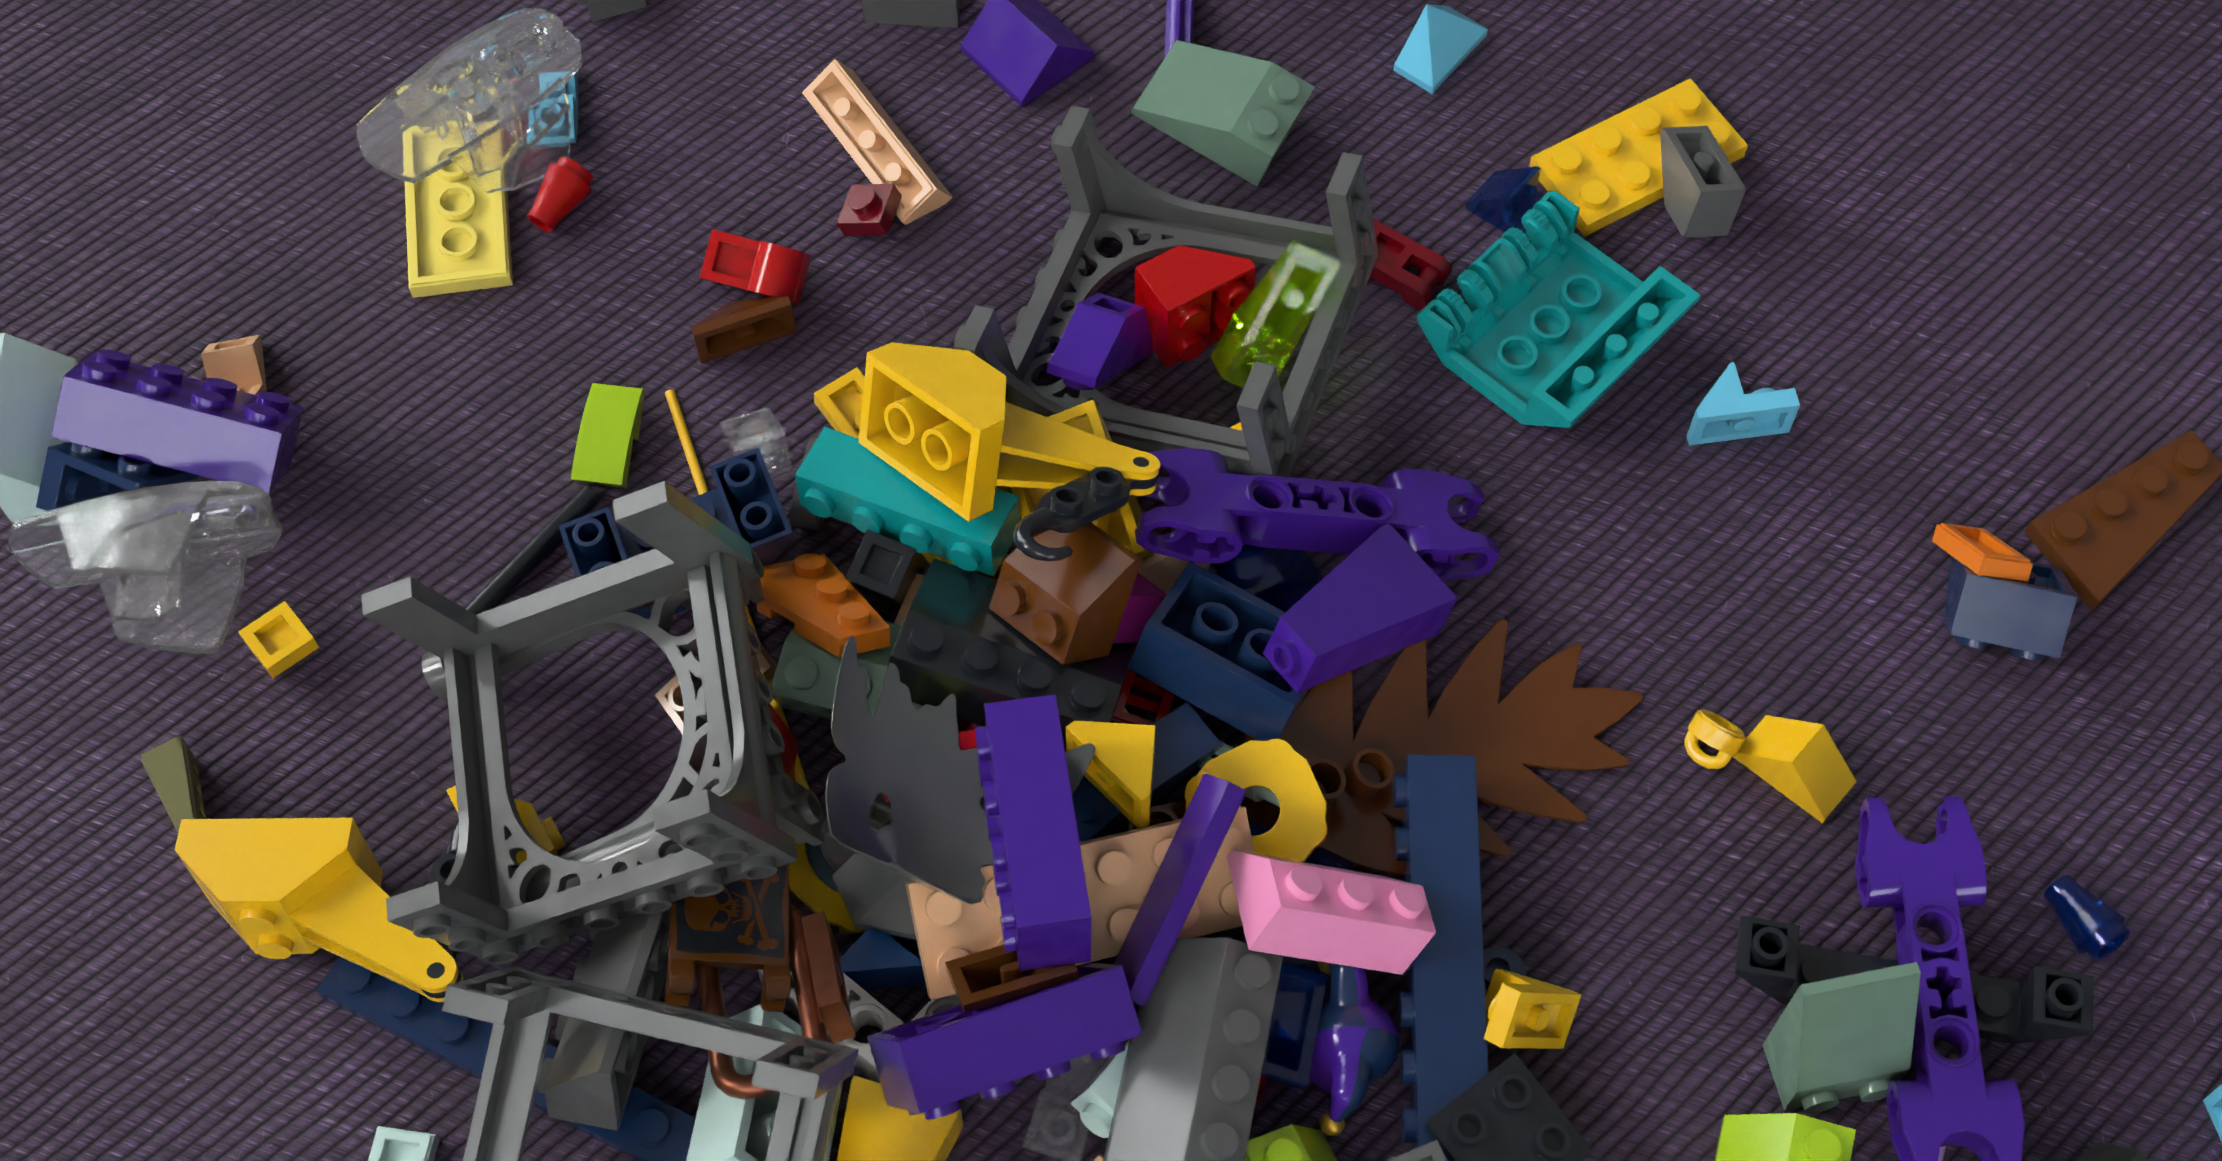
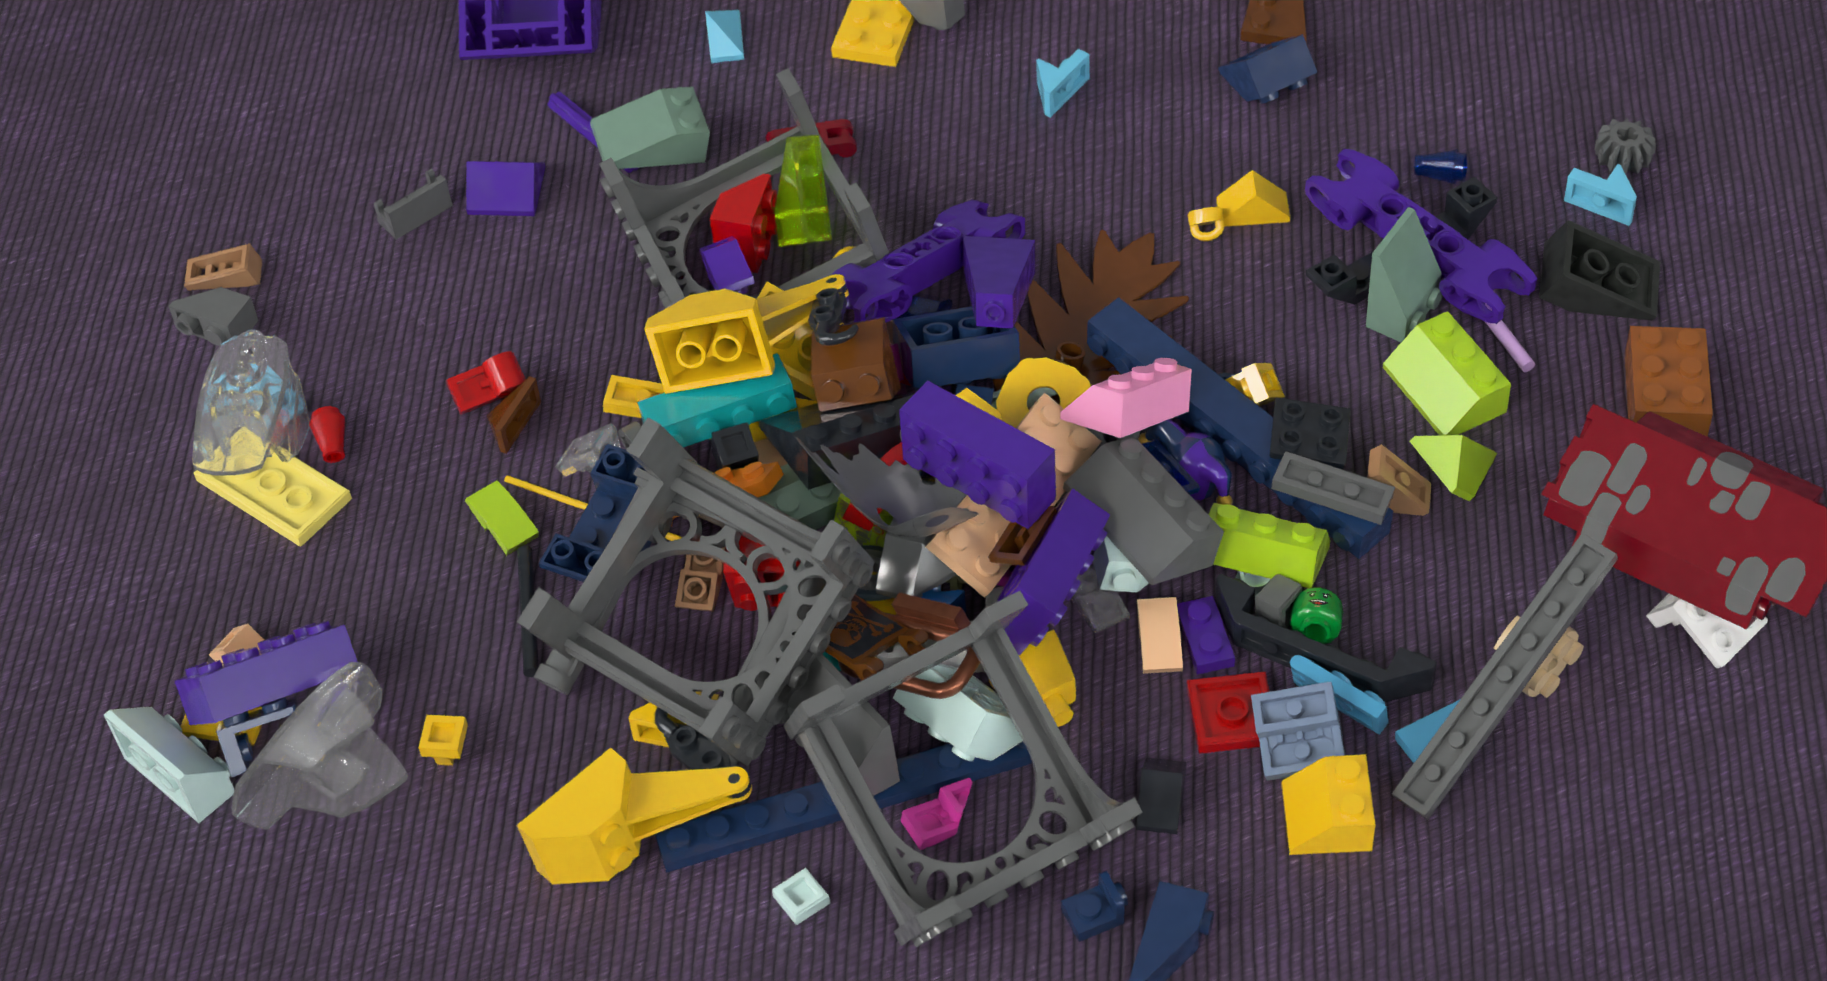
camera: 40 degrees left, 10 degrees down
olive slope [140,736,206,832] -> none
light nougat slope [802,59,953,225] -> none
dark red plate [836,184,902,236] -> none
dark purple tile [1114,773,1246,1007] -> none
teal slope [1417,191,1701,428] -> none
clear blue slope [1466,166,1544,243] -> none
orange tile [1932,523,2033,582] -> none

